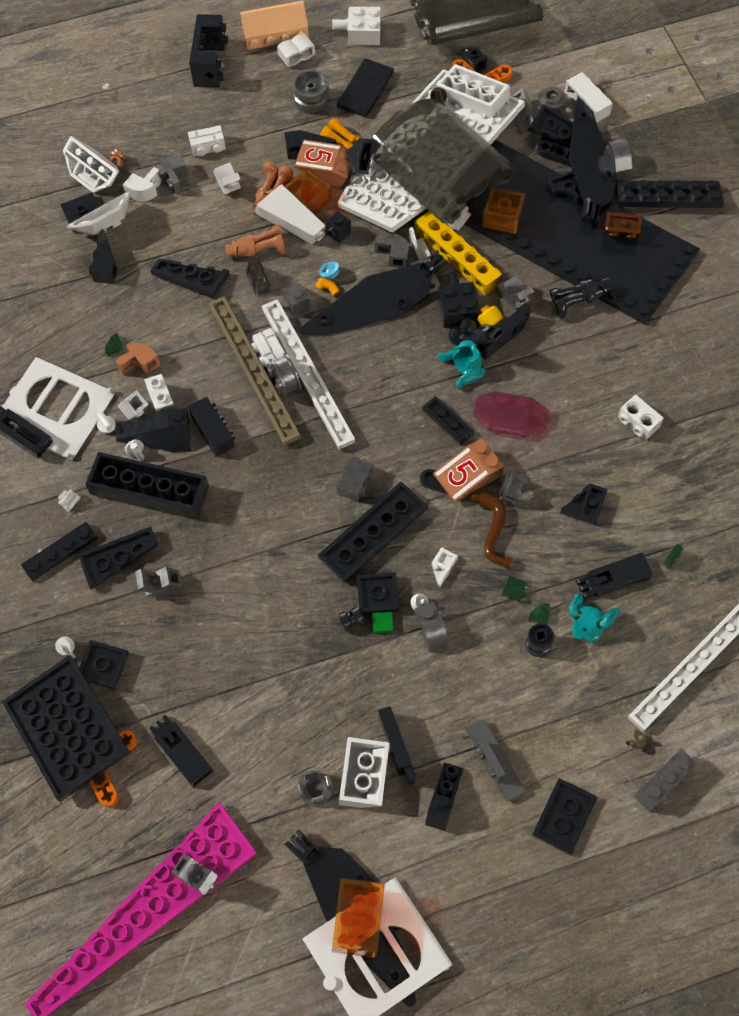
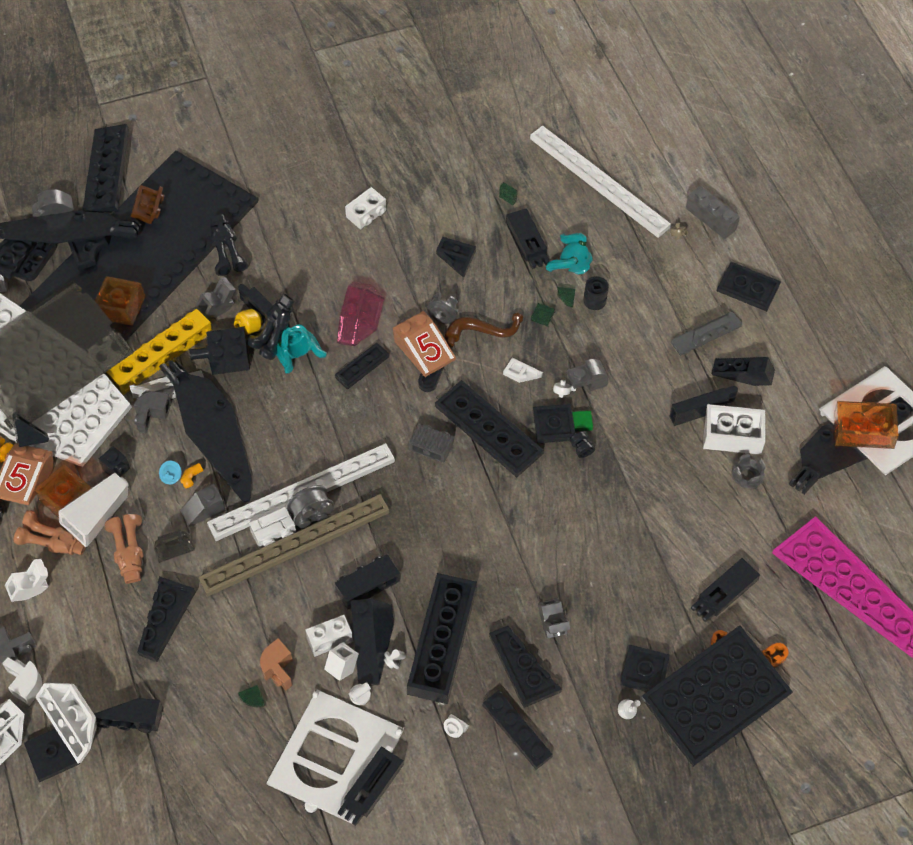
camera: 95 degrees left, 5 degrees down
flat silver brick [171,854,218,895] -> none

